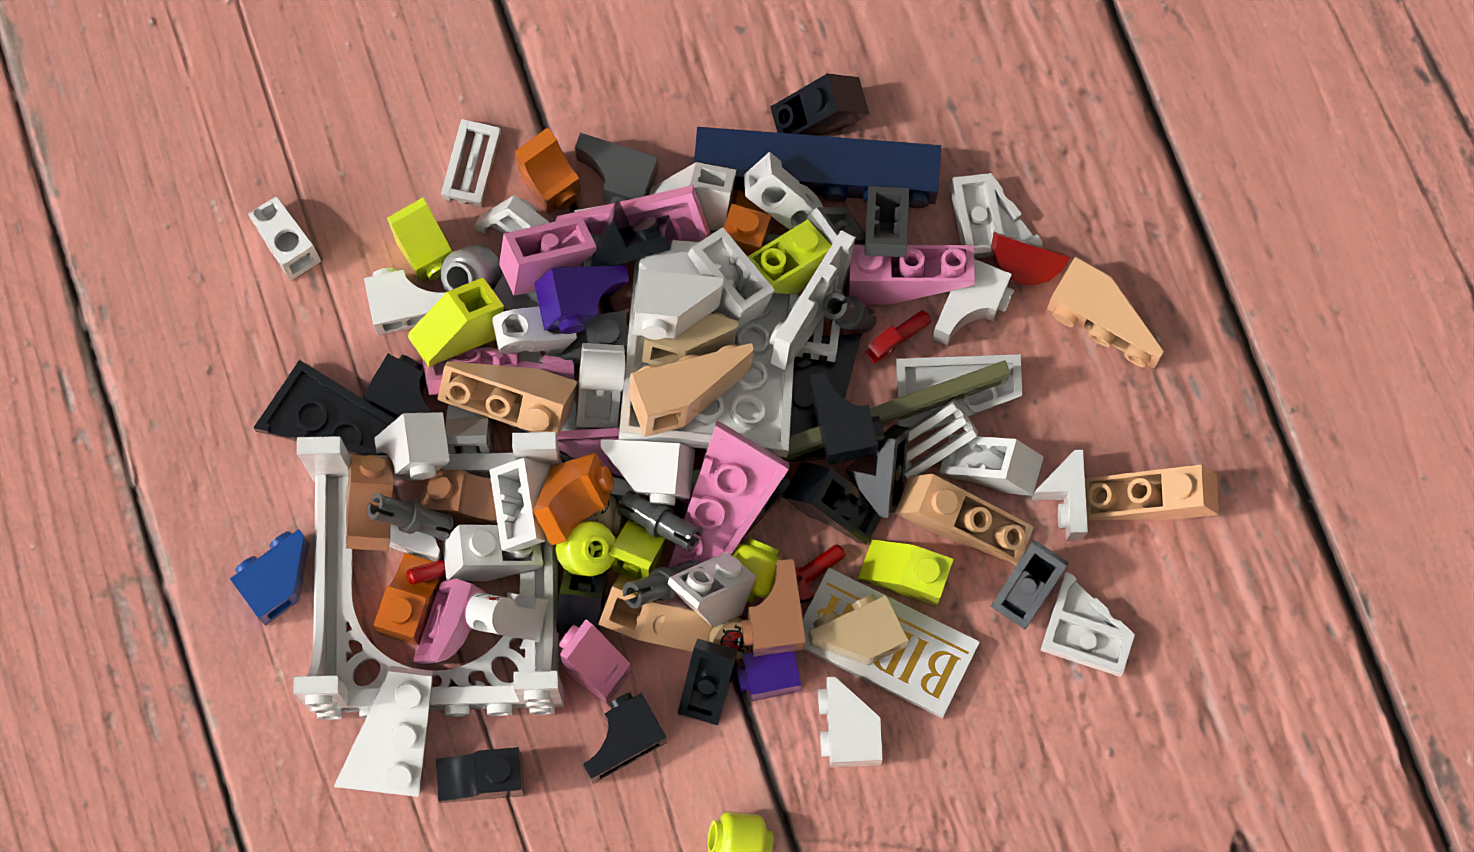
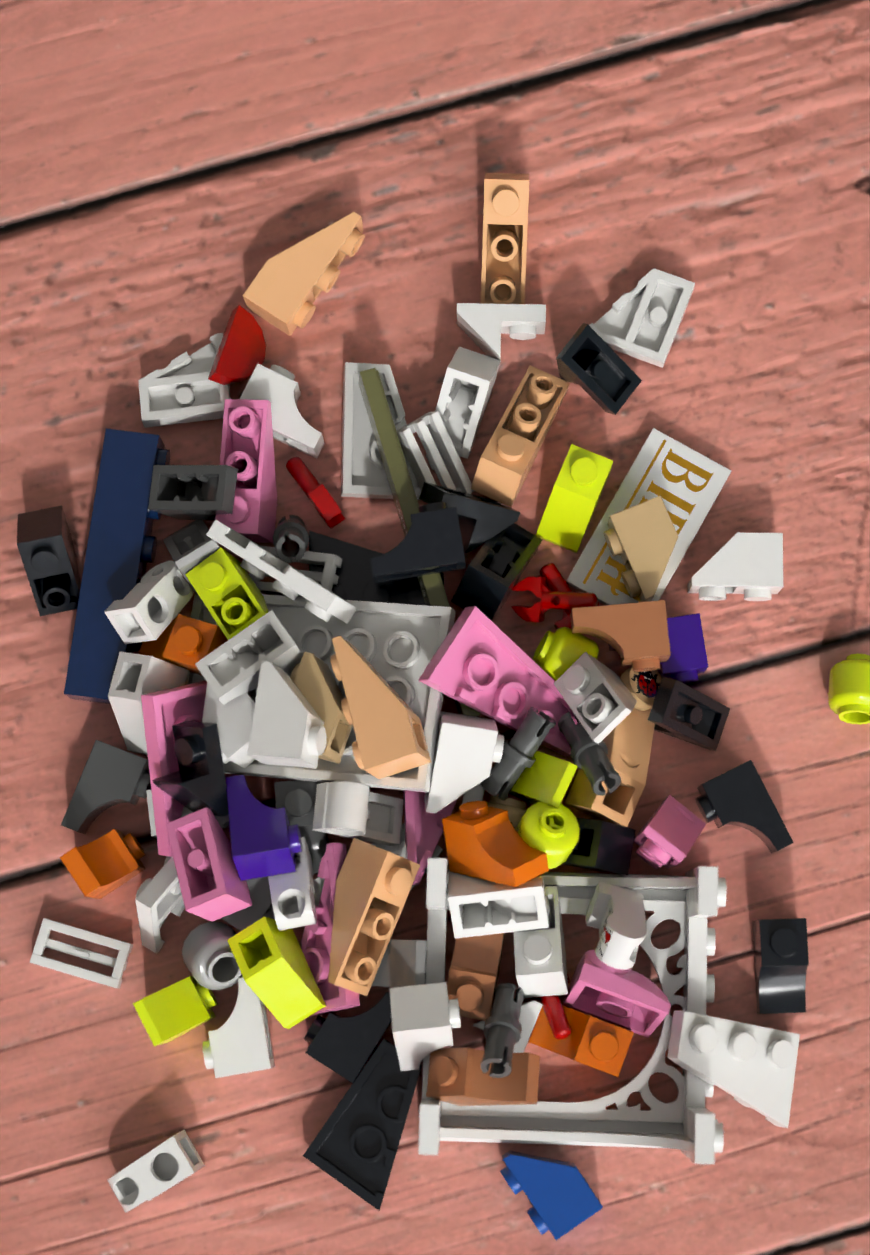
camera: 80 degrees left, 5 degrees up
none -> red bar [511,576,598,622]

